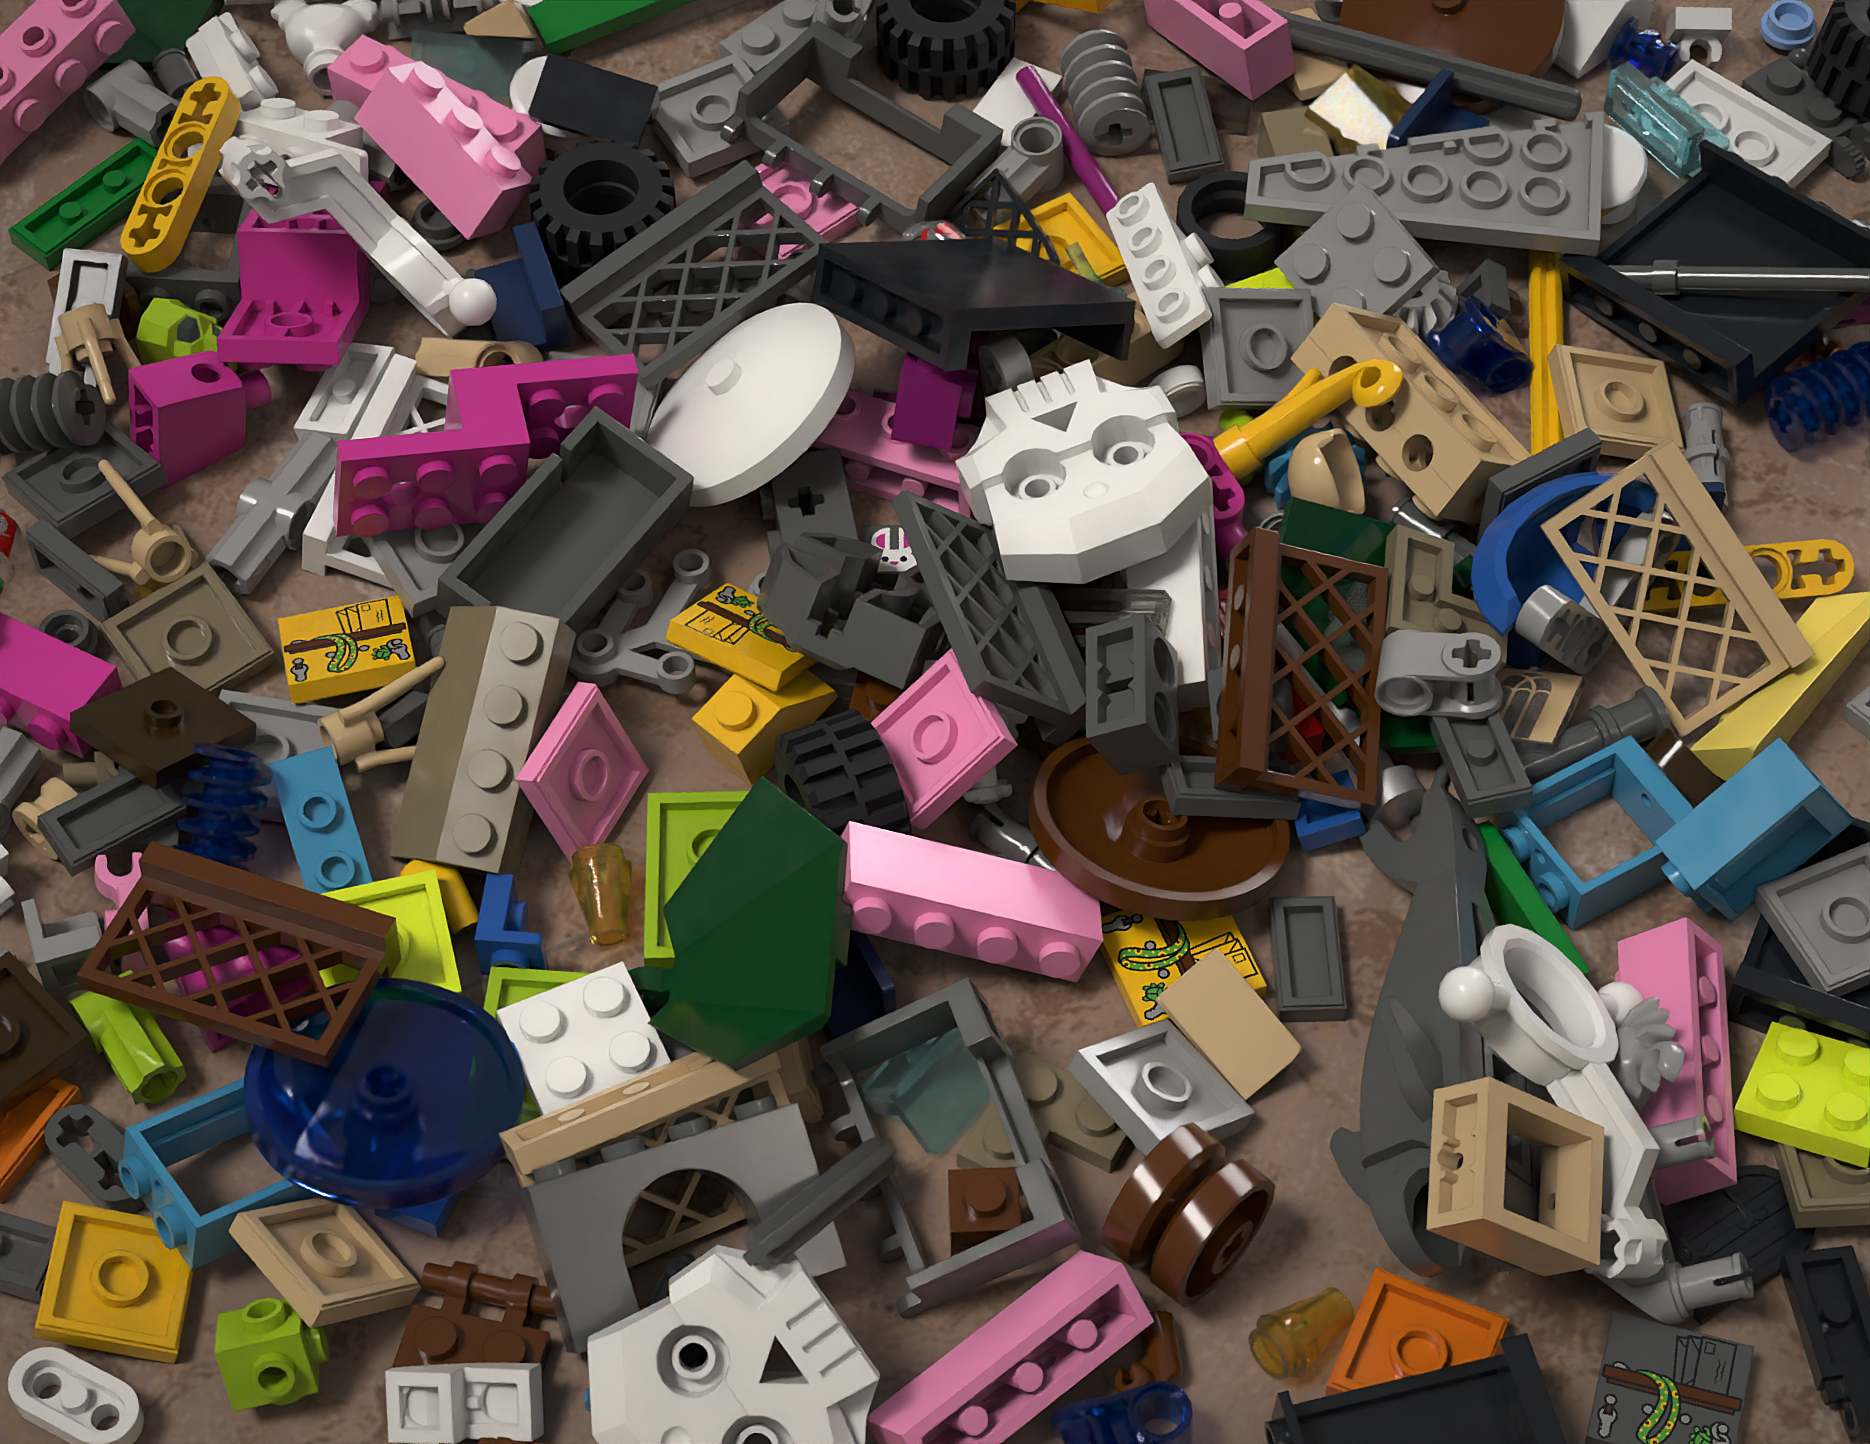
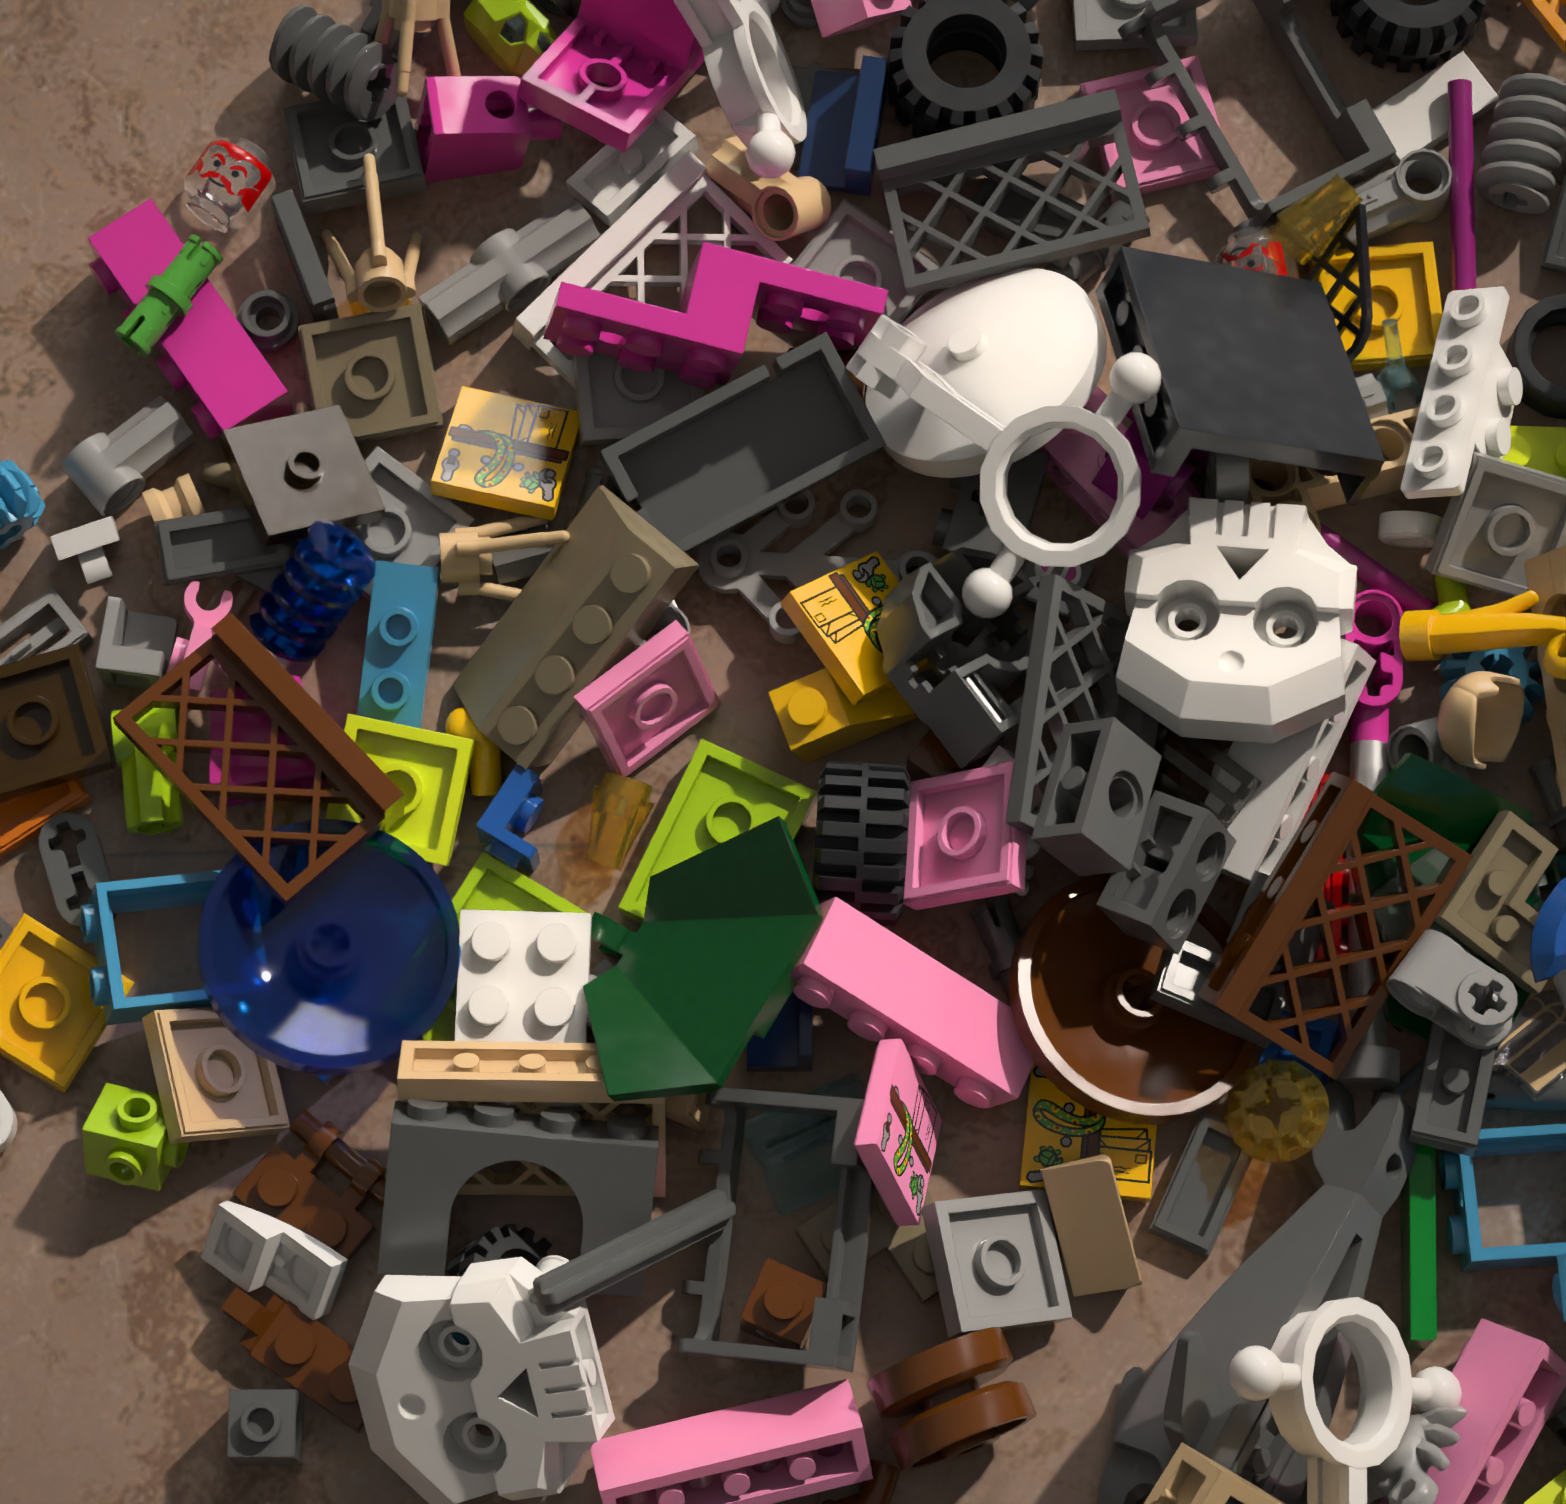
camera: 25 degrees right, 20 degrees up
none -> white piece [846,314,1161,618]
none -> bright pink tile [854,1039,942,1226]
none -> dark grey brick [1031,717,1162,877]
none -> clear yellow gear [1224,1058,1329,1163]
none -> clear yellow cone [1269,173,1363,266]

